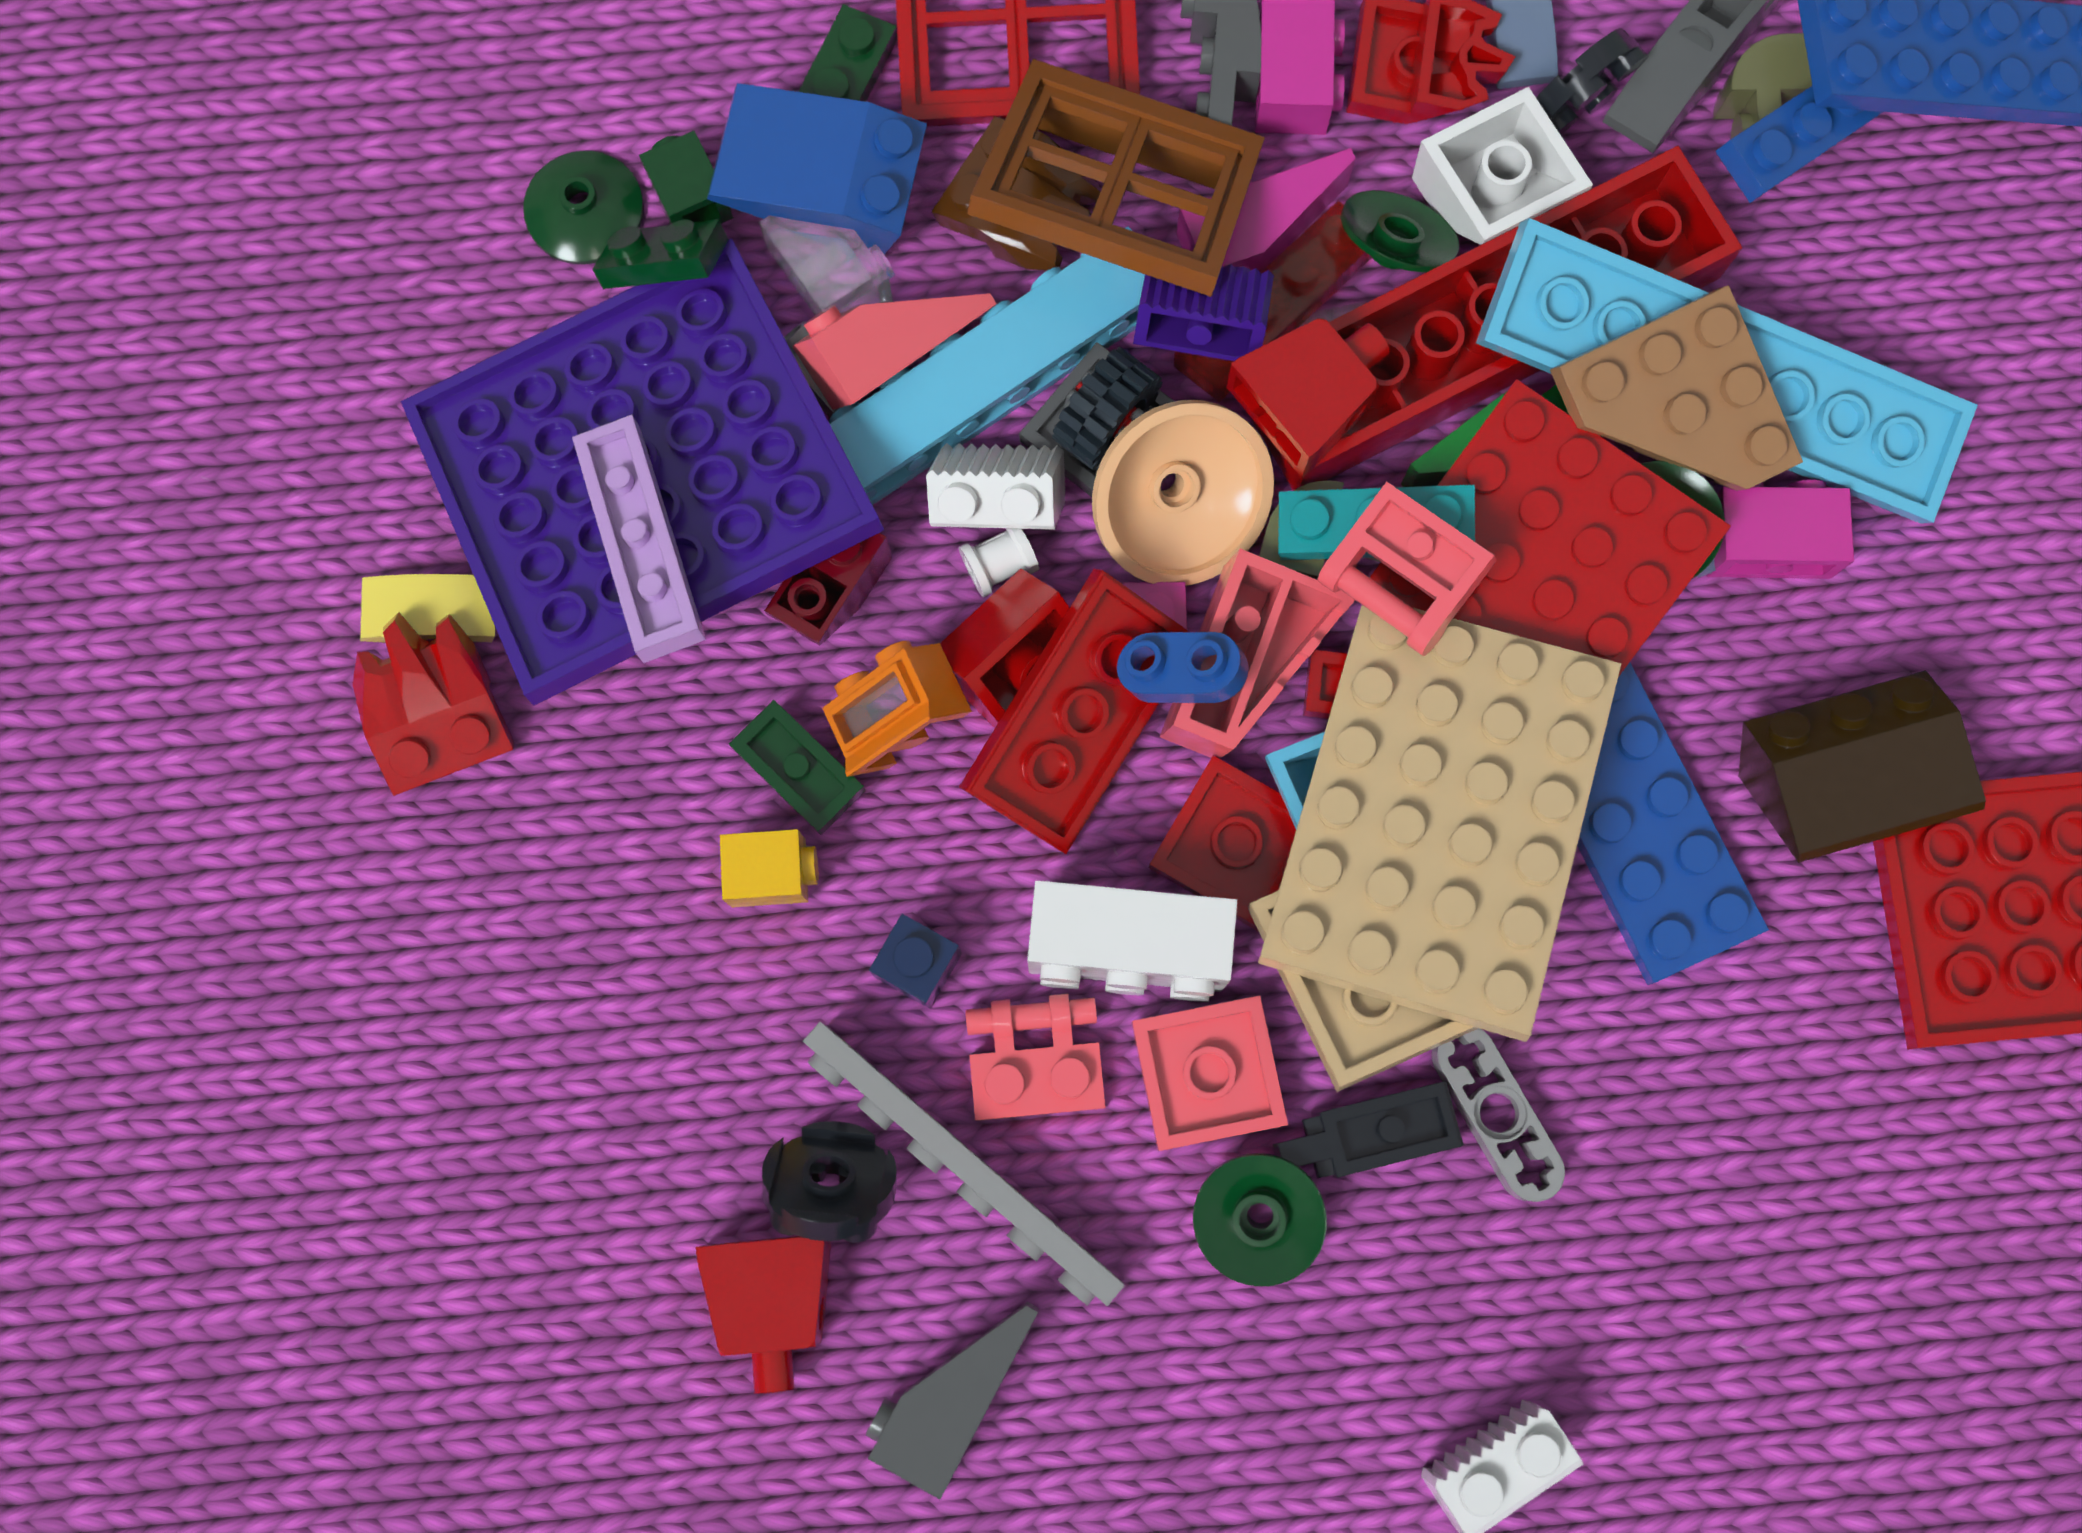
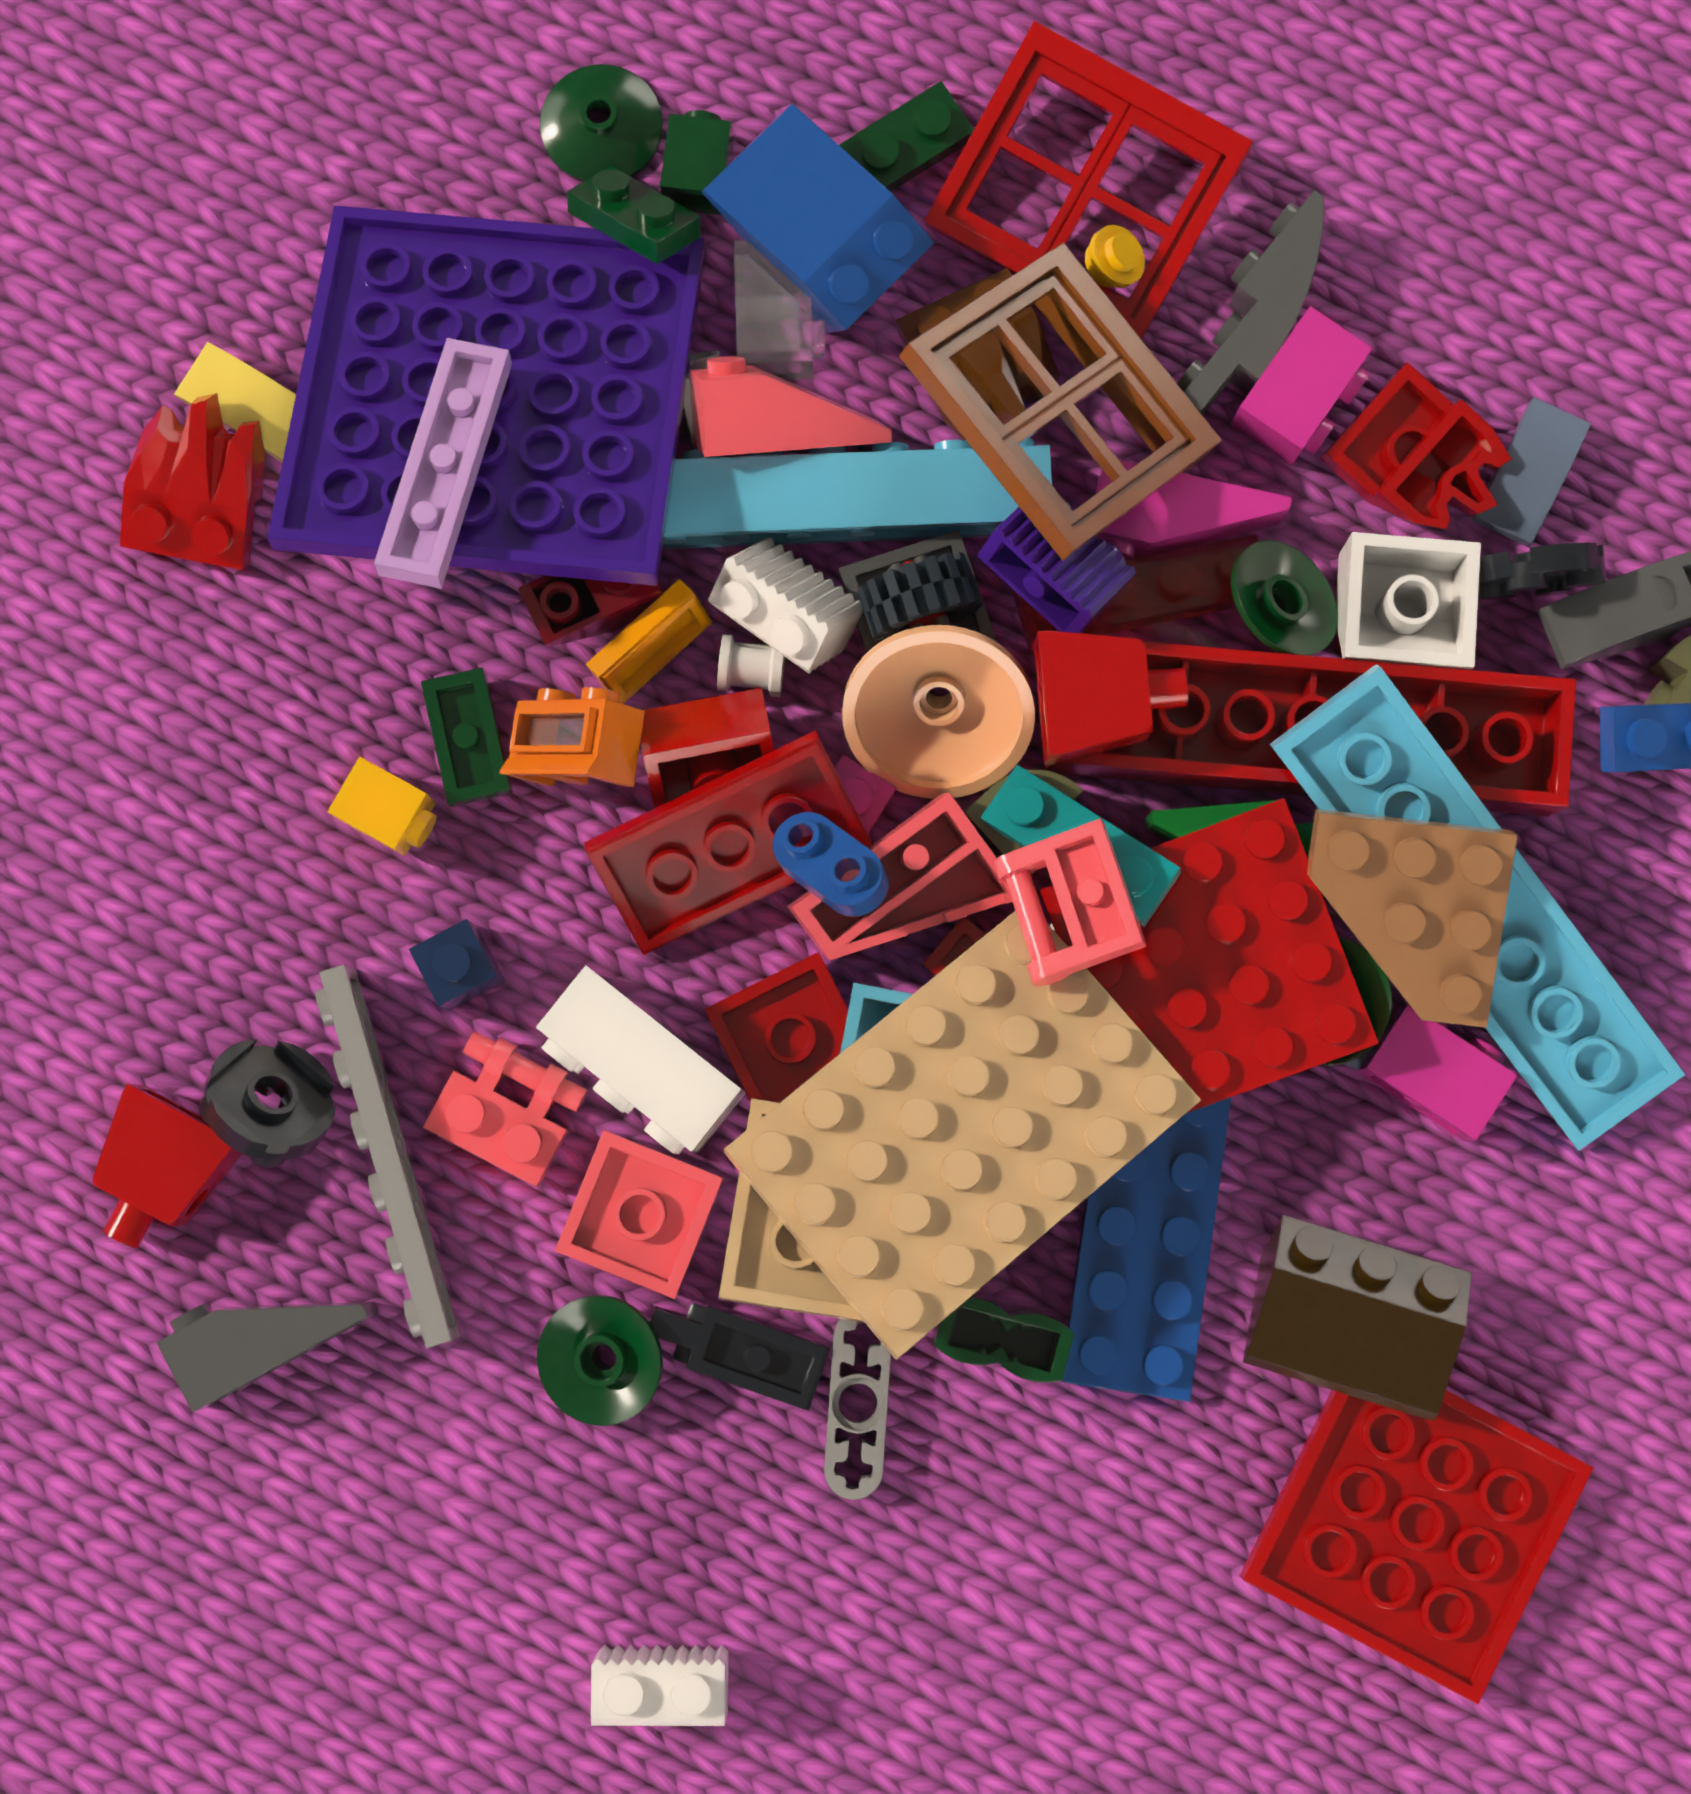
camera: 30 degrees right, 5 degrees up
none -> light orange tile [585,579,712,704]
none -> dark green brick [932,1294,1074,1382]
none -> yellow plate [1085,225,1145,288]

